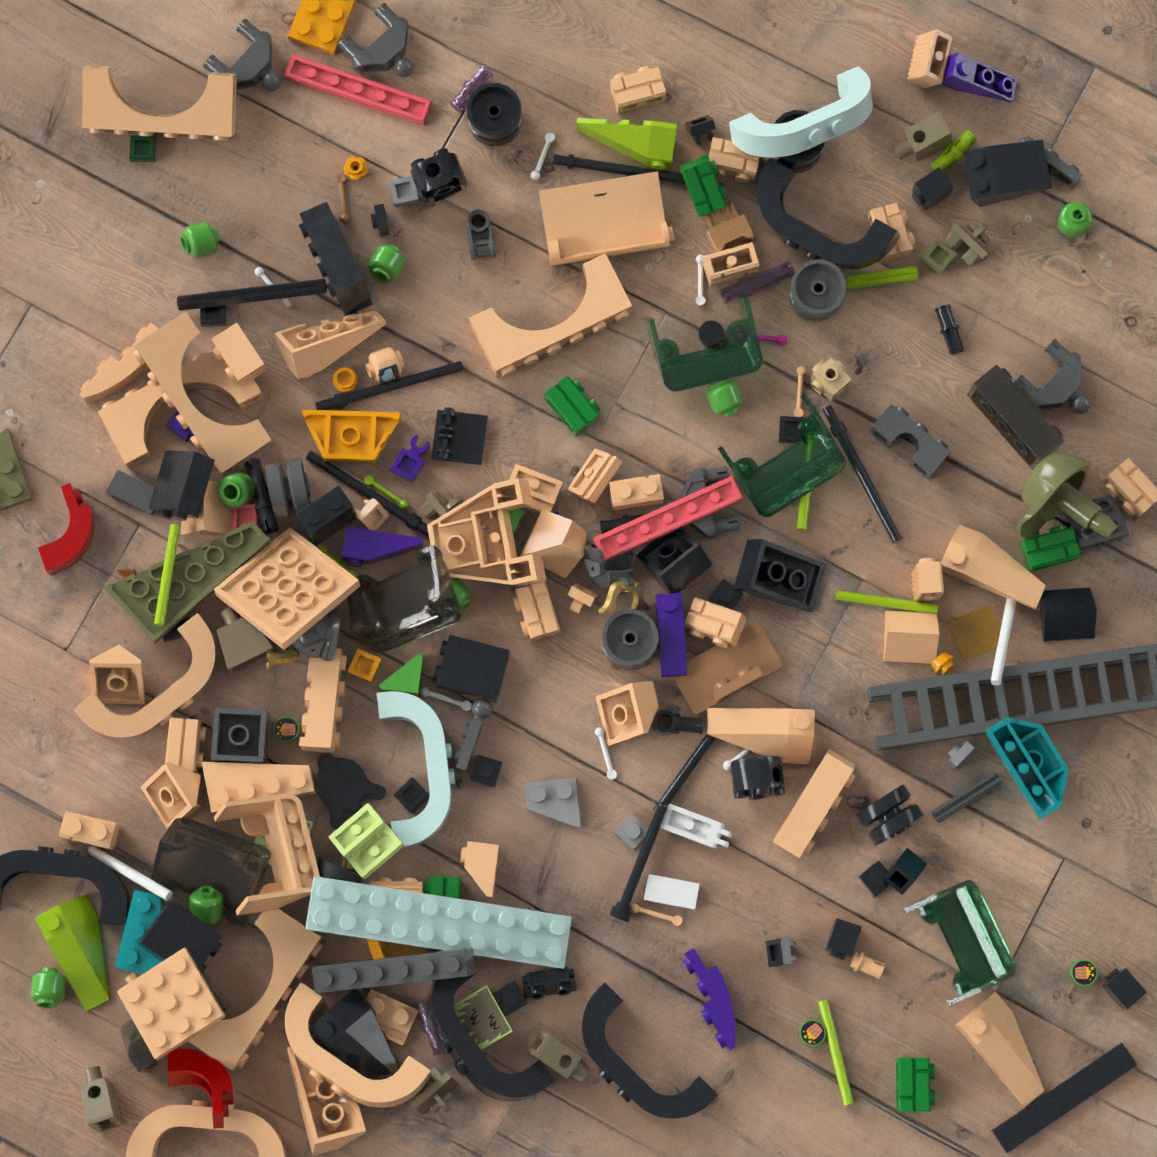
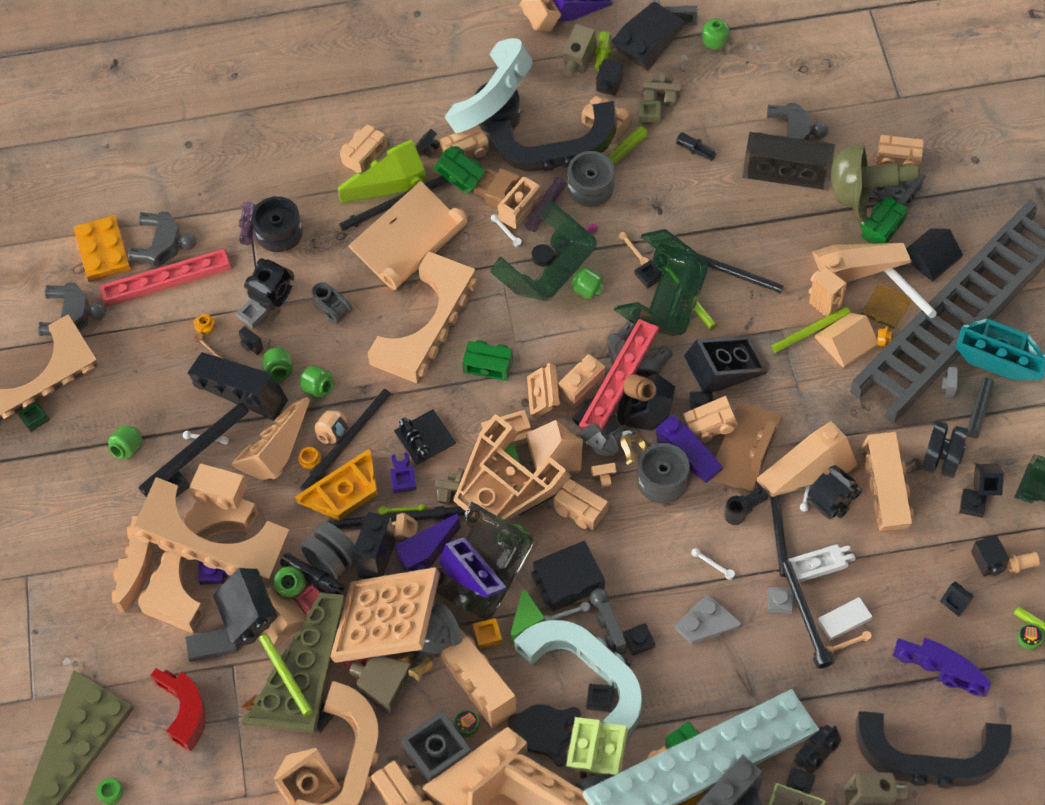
camera: 35 degrees left, 20 degrees down
light nougat slope [460,841,499,899] -> none
white hinge [530,133,555,180] -> none
light nougat slope [596,681,659,746] -> none
tan brick [810,358,852,402] -> none
dark grey arch [870,404,950,480] -> none
none -> bright green head [300,365,334,398]
none -> dark purple slope [439,537,506,598]
none -> medium nougat brick [624,375,656,401]

